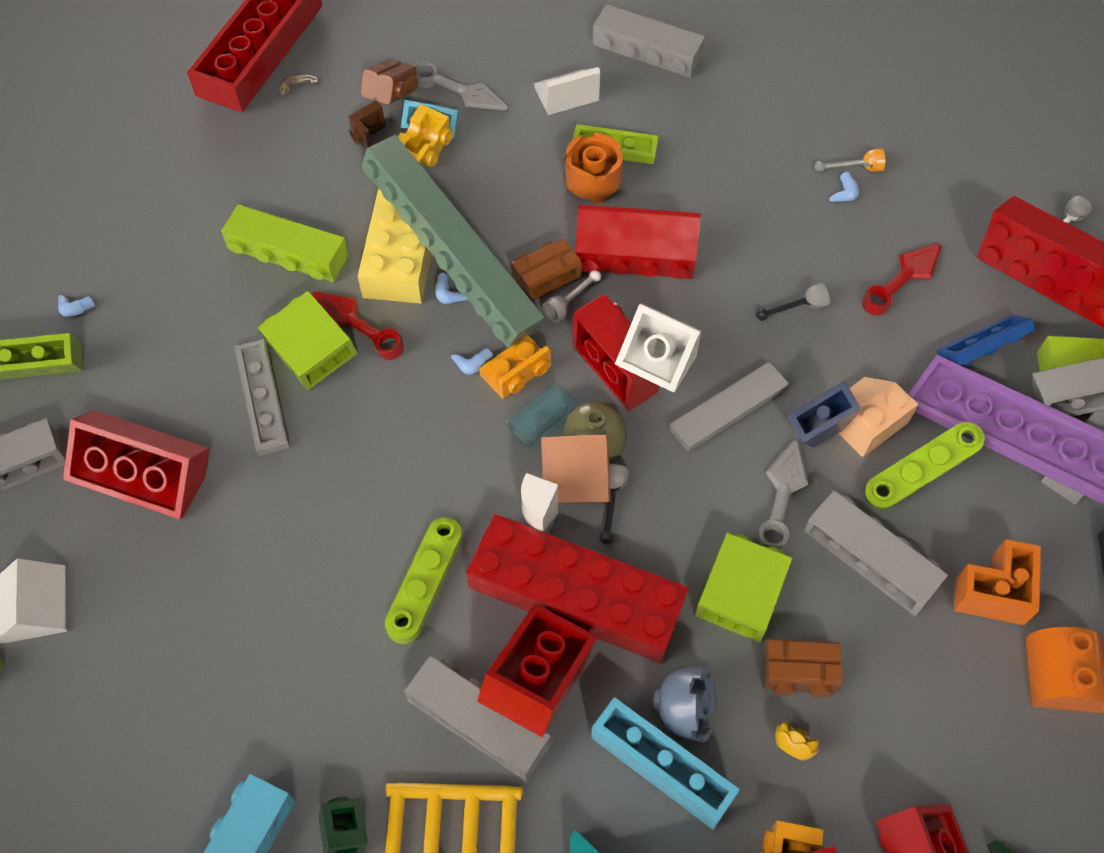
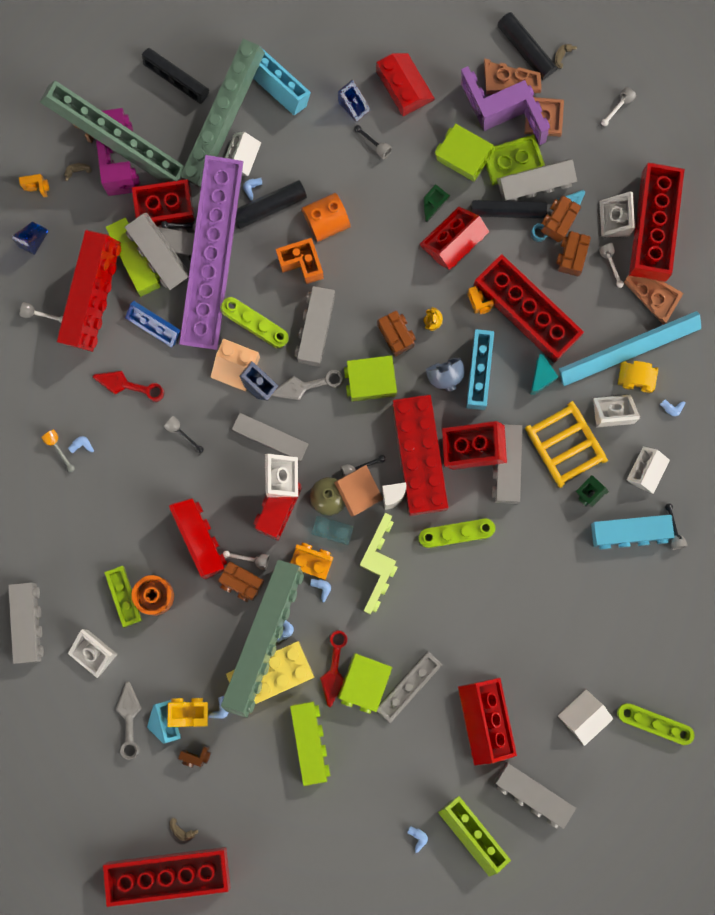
camera: 120 degrees left, 20 degrees up
dark orange brick [360,59,418,105] -> none
none -> yellowish green bracket [360,513,398,615]

